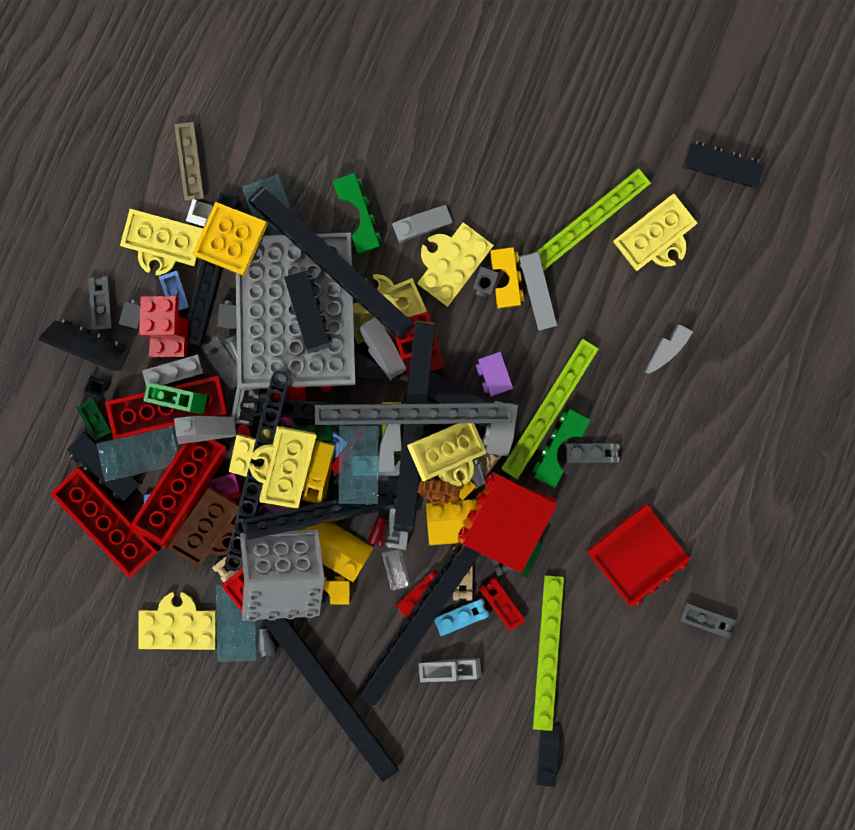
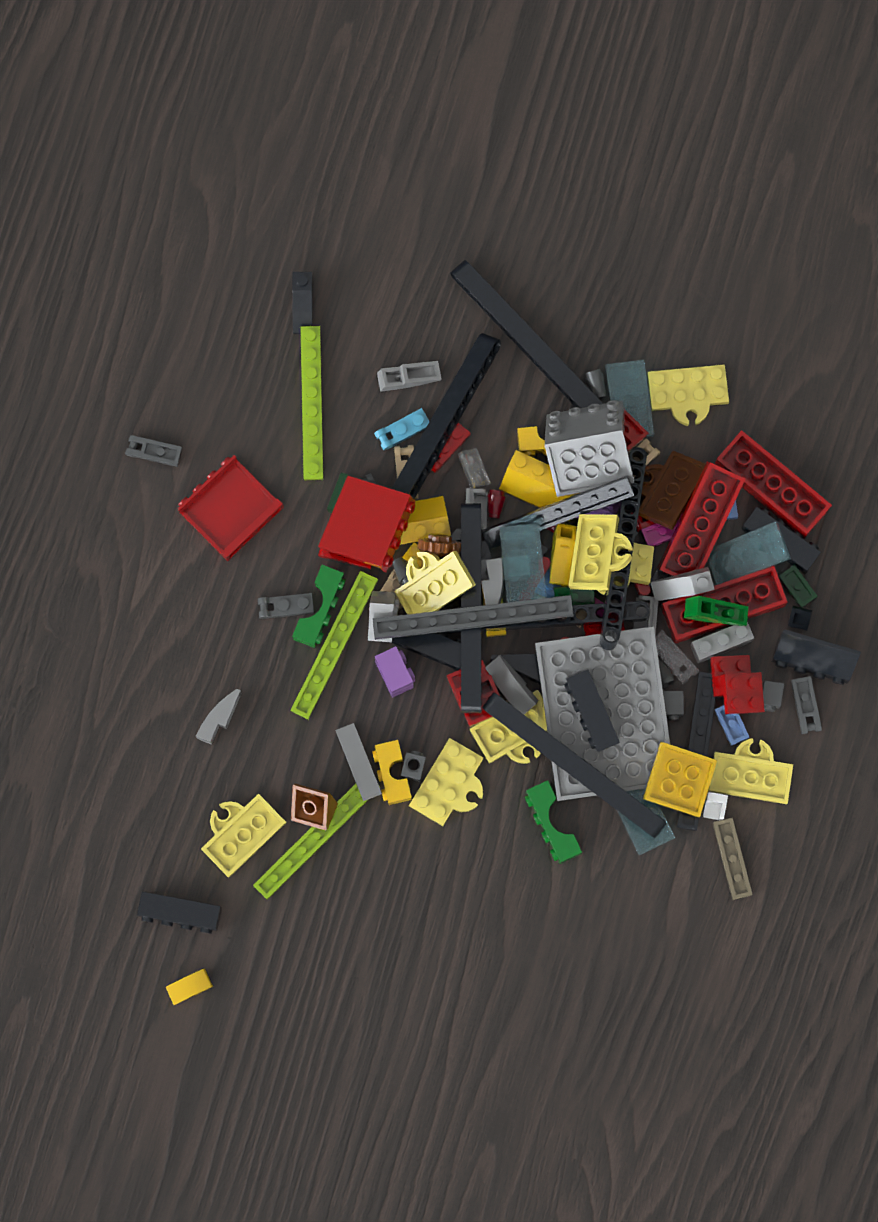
camera: 175 degrees right, 10 degrees down
light grey slope [392,205,453,244] -> none
red plate [479,577,526,632] -> none
none -> yellow slope [166,969,213,1005]
none -> dark orange slope [291,784,338,830]

